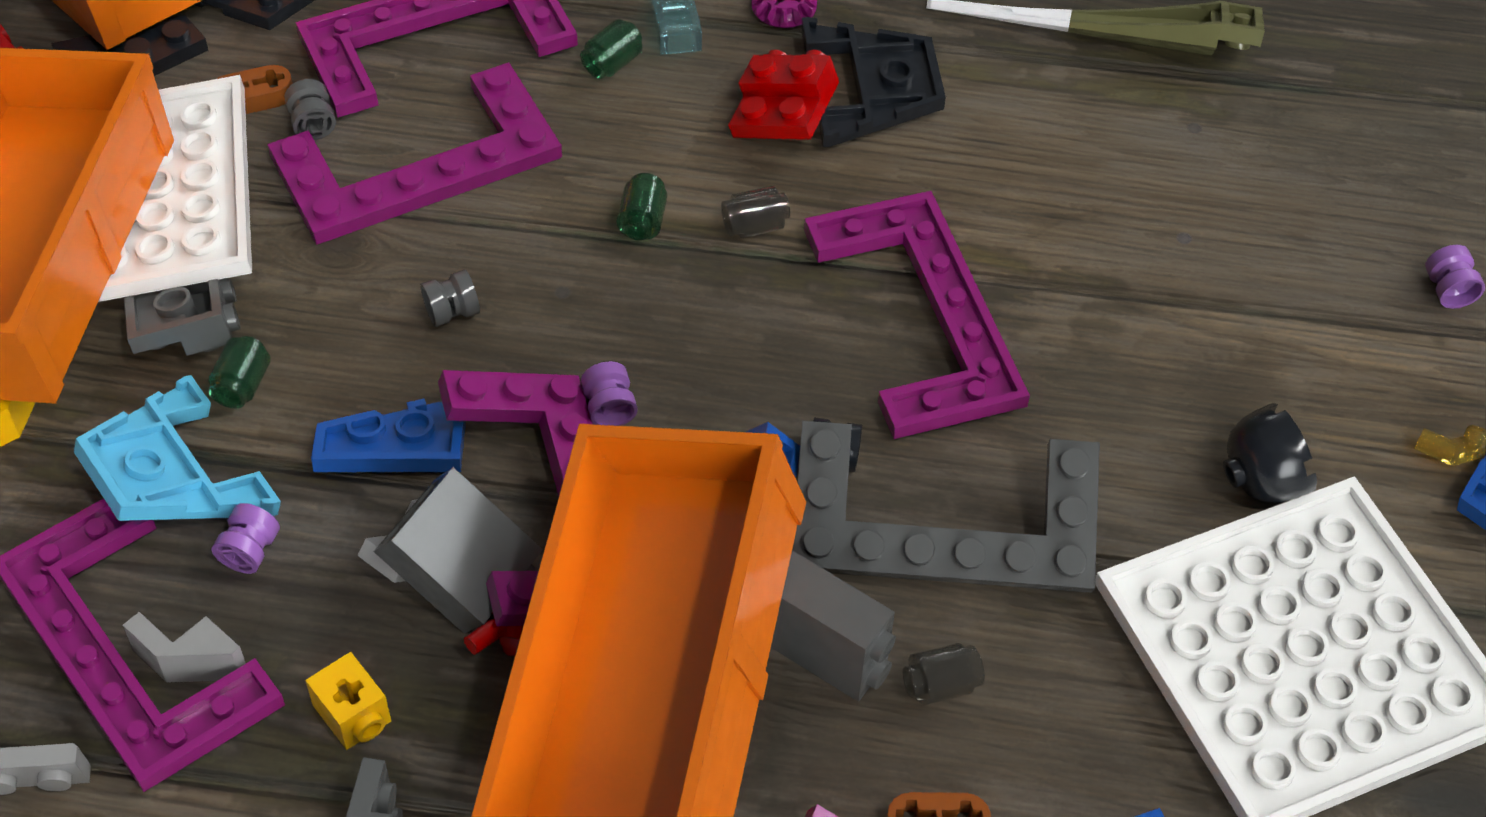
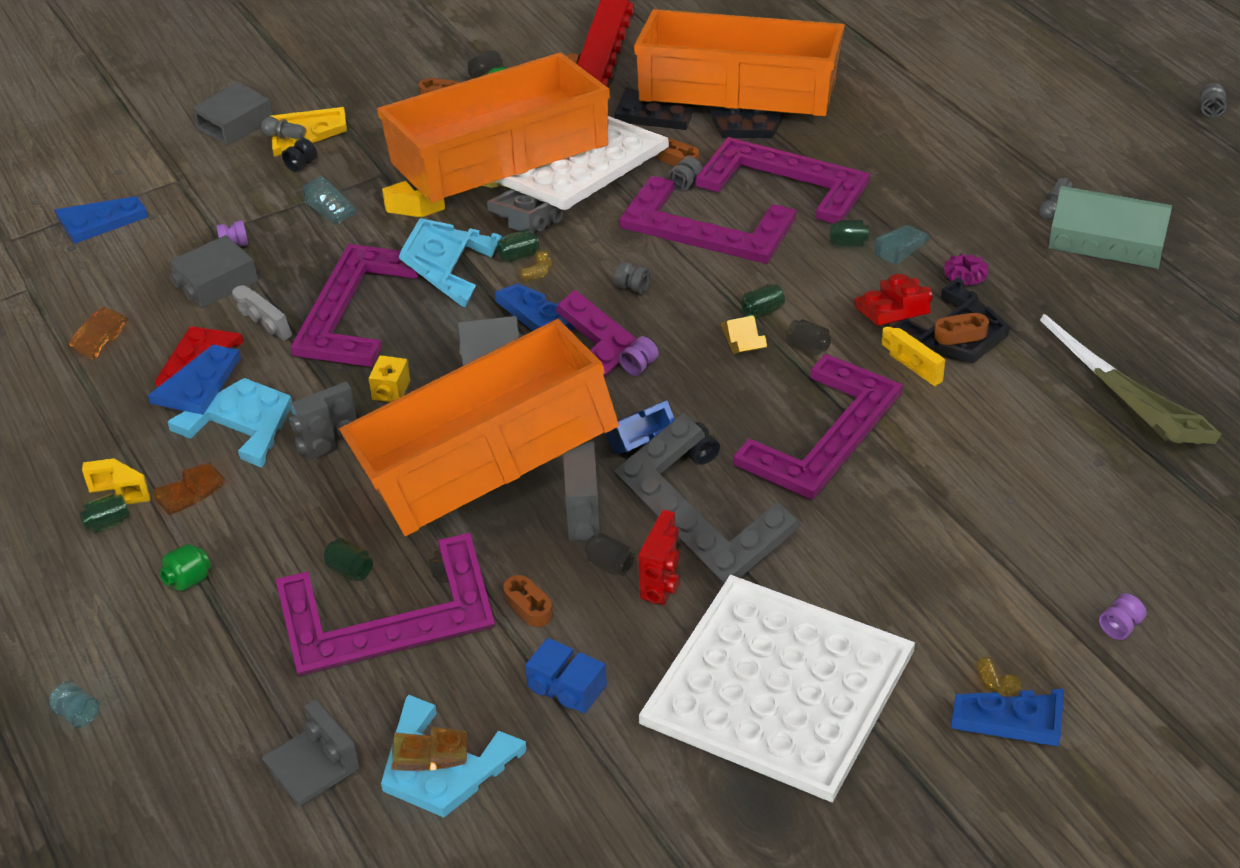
camera: 55 degrees right, 10 degrees down
light grey slope [123,612,246,682] -> none
medium lavender wheel [211,503,280,574] -> none
black cylinder [1223,403,1317,504] -> none
none -> clear yellow arm [519,250,552,282]
none -> red plate [638,509,680,605]
none -> yellow slope [721,316,767,354]
none -> yellow hinge [882,327,945,387]
none -> dark orange beam [934,313,989,345]

